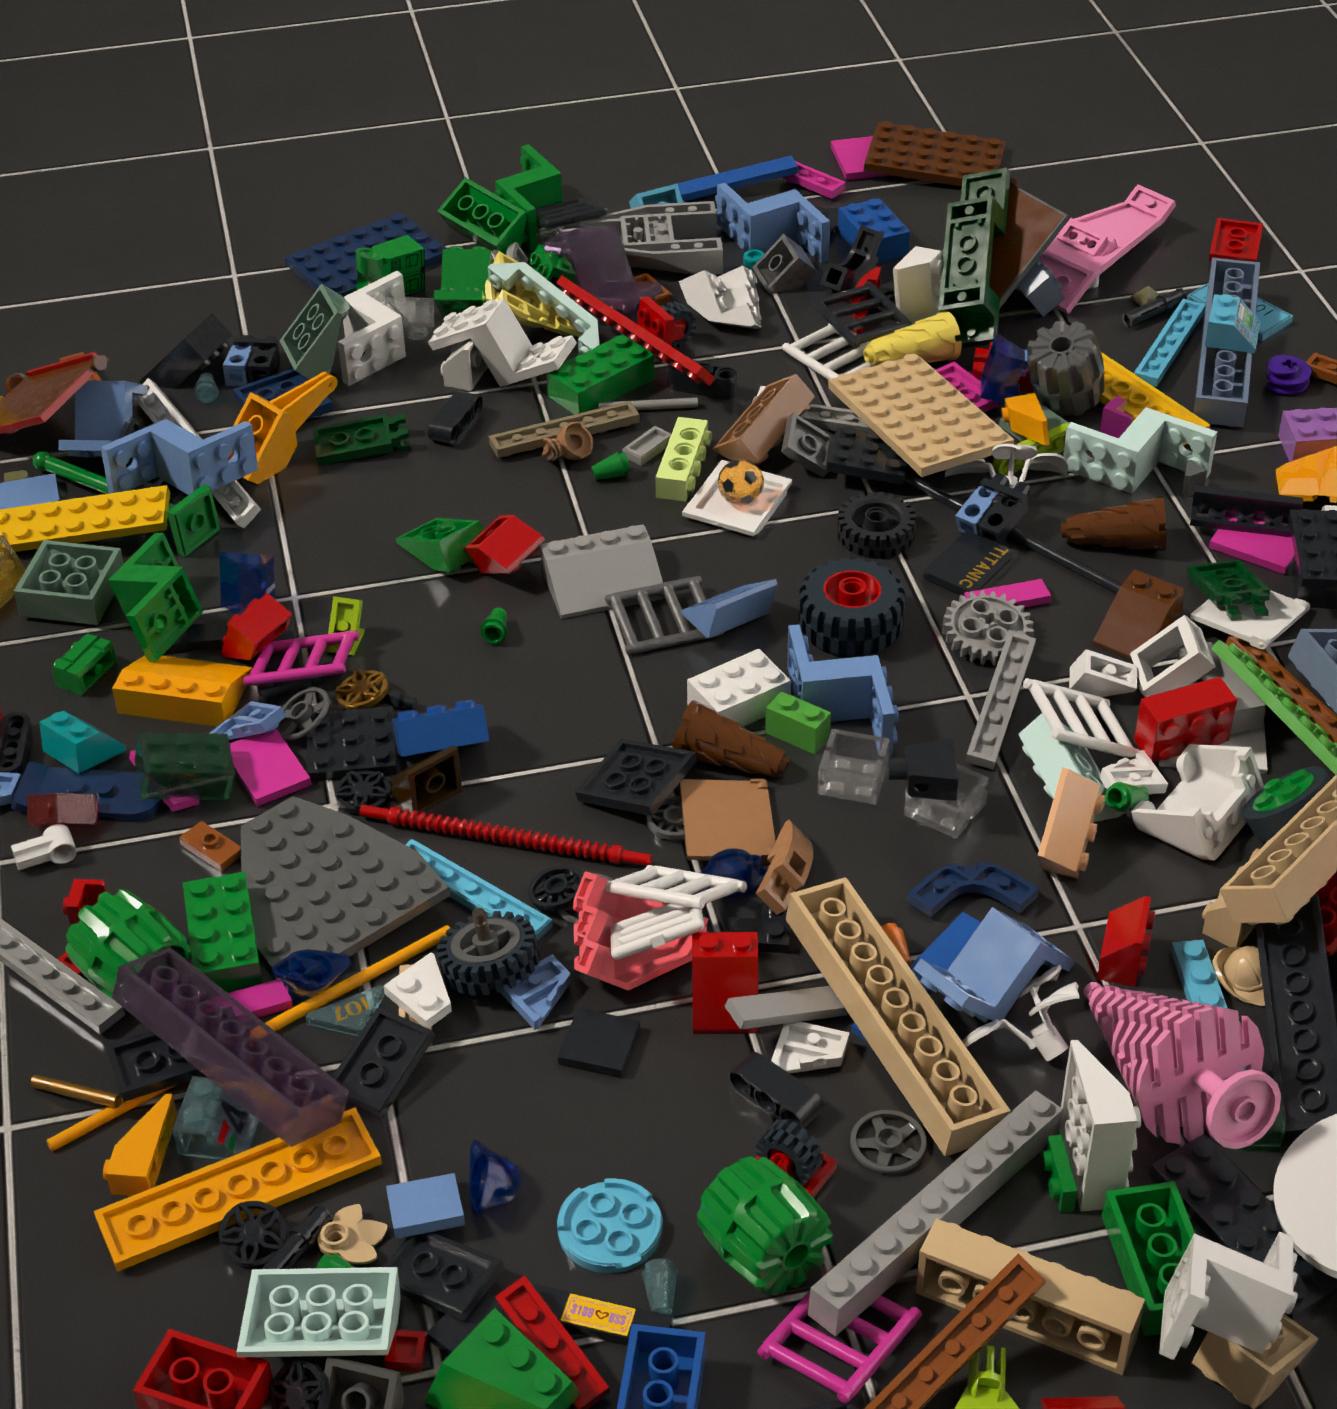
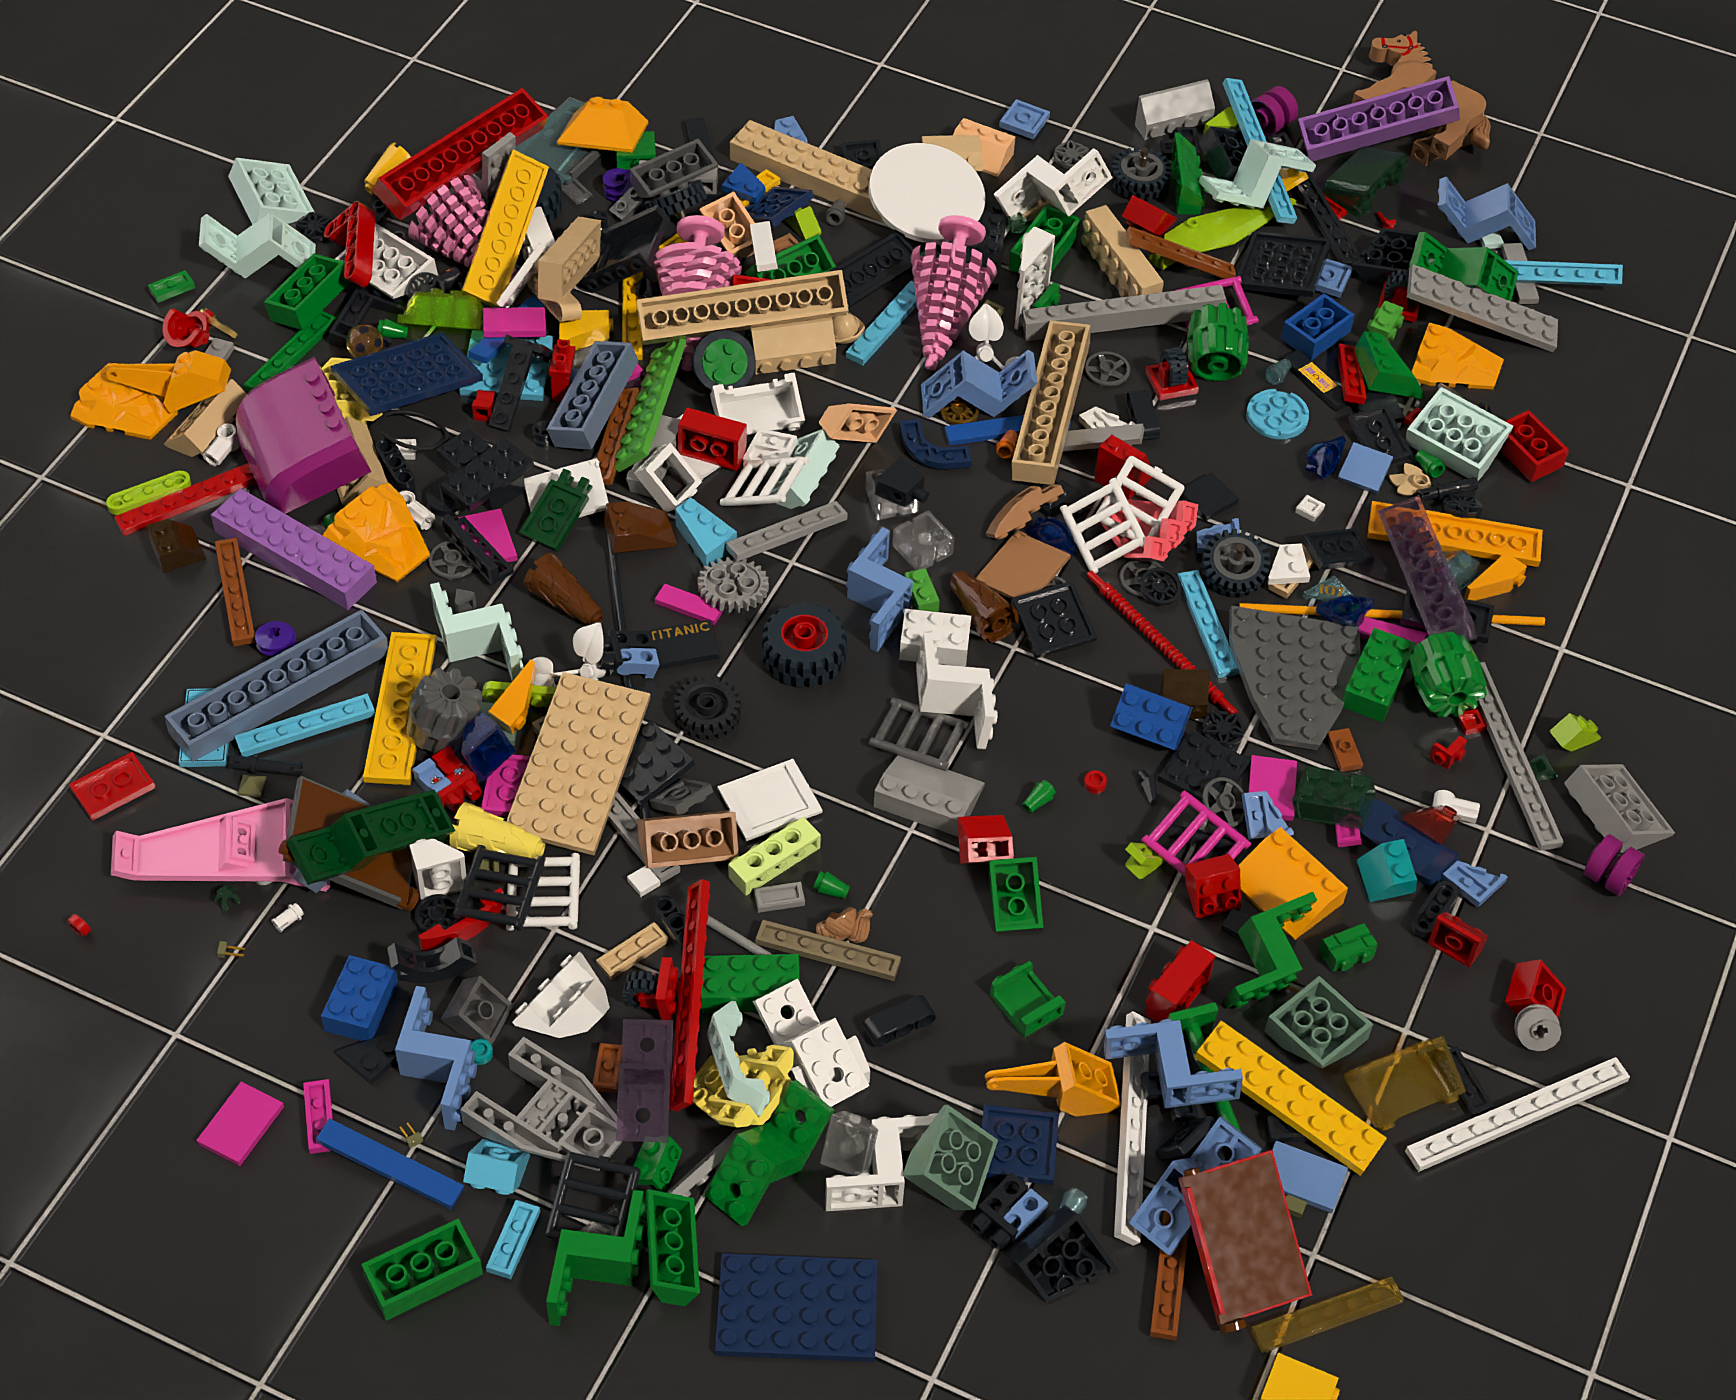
camera: 145 degrees left, 10 degrees up
pearl gold bar [30,1075,122,1108] -> none
clear blue slope [219,552,275,615] -> none
dark green tile [313,413,412,466] -> none
pearl gold wheel [336,669,389,710] -> none
green piece [356,235,425,299] -> none
medium blue slope [681,579,778,639] -> none
clear orange piece [718,459,764,506] -> none
reddish brown plate [864,121,1006,186] -> none
white slope [1069,649,1137,697] -> none
red slope [1097,896,1155,987] -> none
magenta panel [1100,396,1133,438] -> none
green cone [1105,782,1149,812] -> none
medium azure slope [1205,294,1261,353] -> none
none -> red tile [67,914,91,937]
none -> green brick [361,1218,483,1321]
none -> medium azure plate [486,1200,540,1279]
none -> tan tile [596,922,669,980]
none -> medium azure wedge [675,497,737,568]
none -> white bracket [916,632,997,749]
none -> green panel [990,961,1066,1038]
none -> red tile [1083,770,1107,794]
none -> red brick [1145,940,1216,1023]
none -> white tile [1295,495,1325,522]

